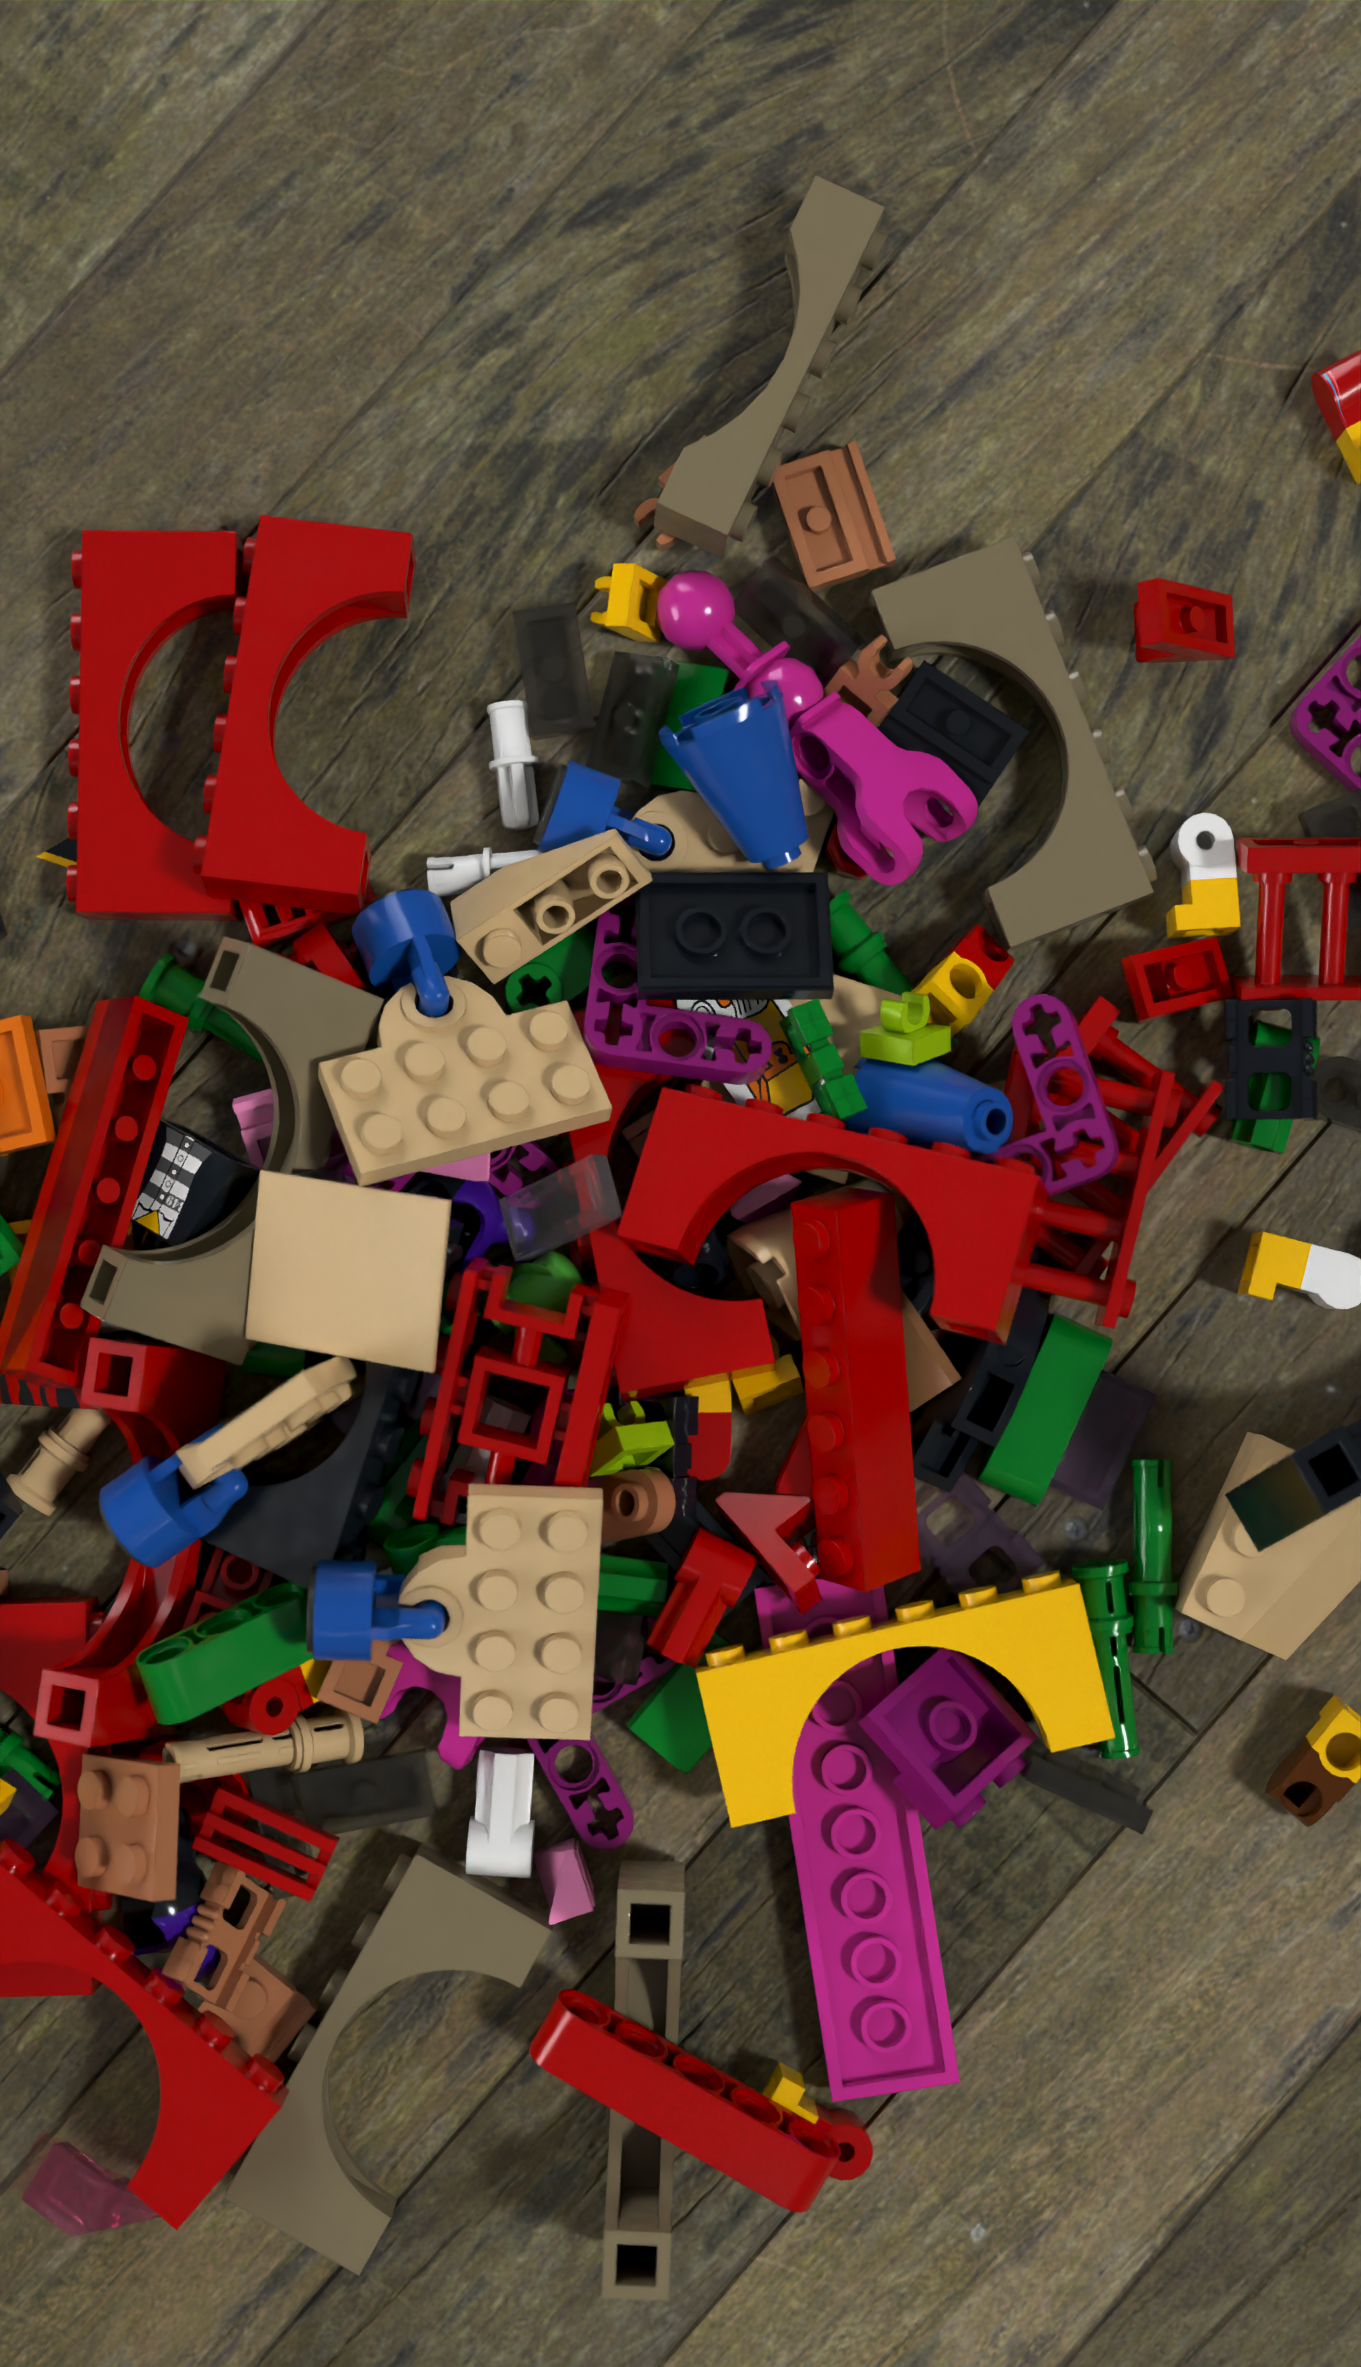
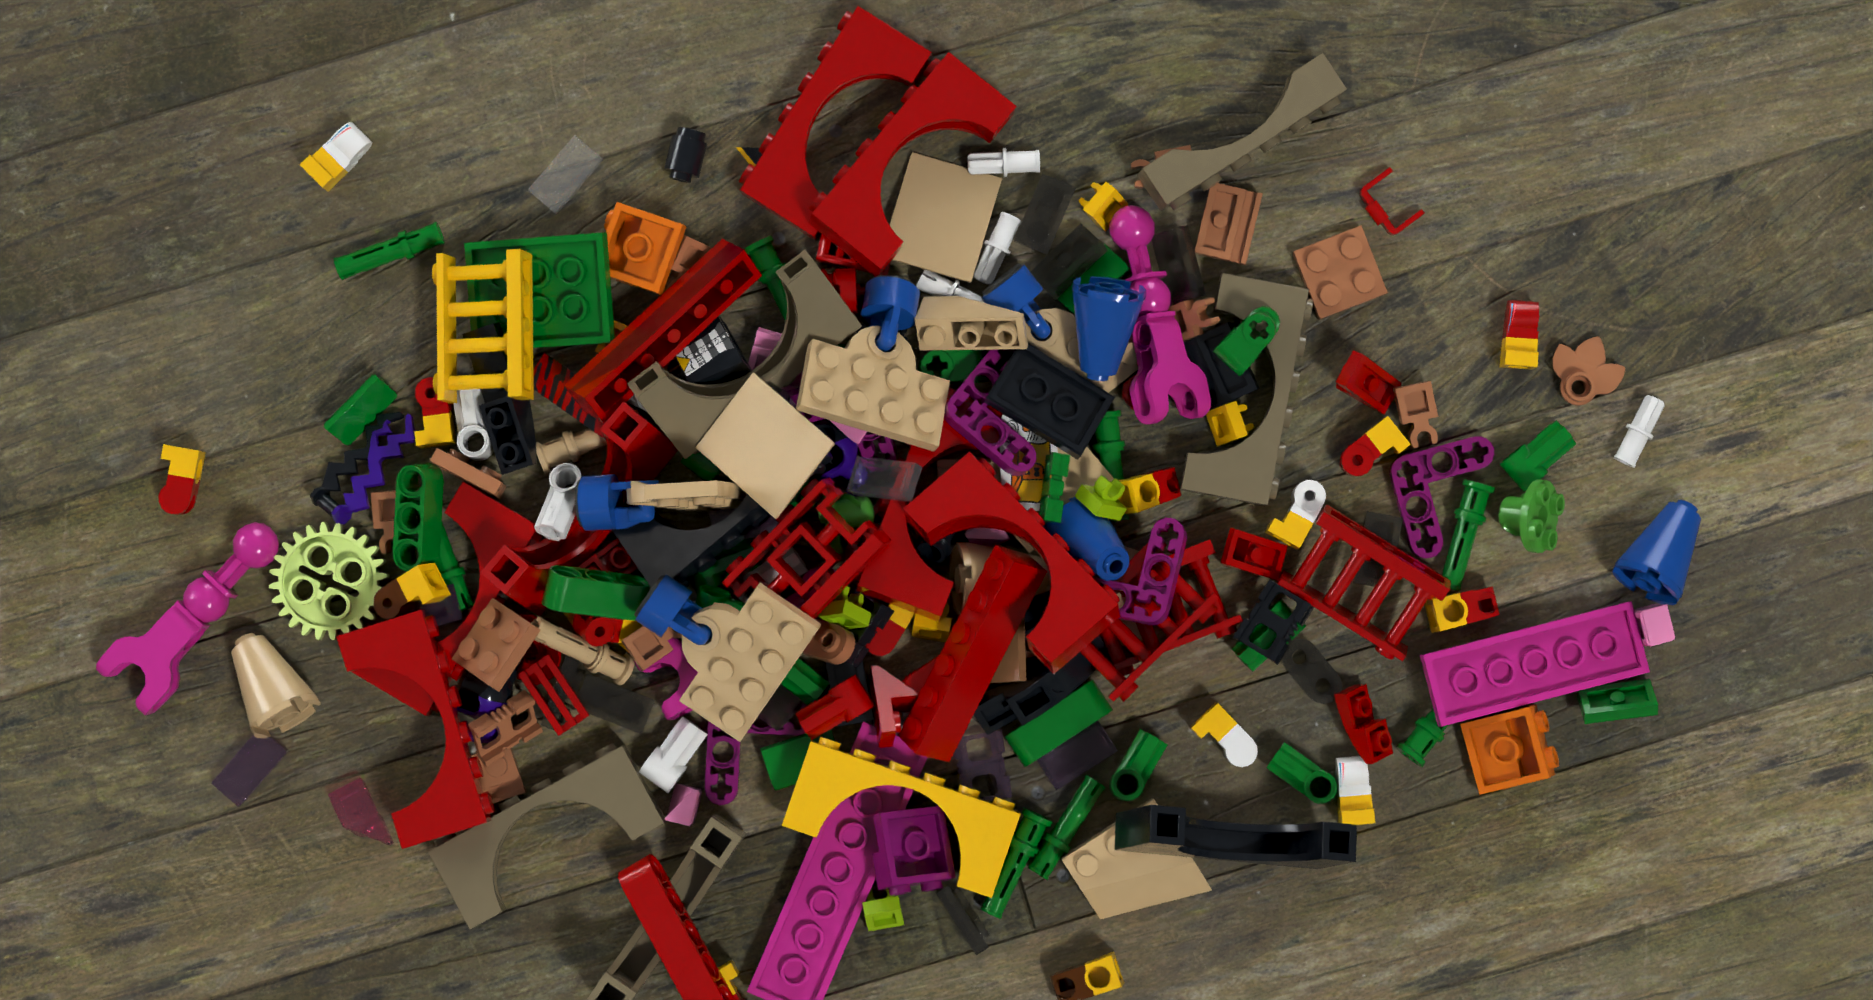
camera: 40 degrees right, 0 degrees up
none -> white piece [534,463,582,542]
none -> lime tile [862,889,904,932]
none -> tan piece [890,152,1002,283]
none -> white axle [967,148,1040,177]
none -> green piece [1109,729,1168,801]
none -> yellow tile [1206,401,1254,447]
none -> green piece [1212,306,1280,377]
none -> nougat plate [1292,225,1388,320]
none -> leg [1339,416,1411,477]
none -> red piece [1359,167,1425,236]
none -> nougat plate [1393,381,1438,448]

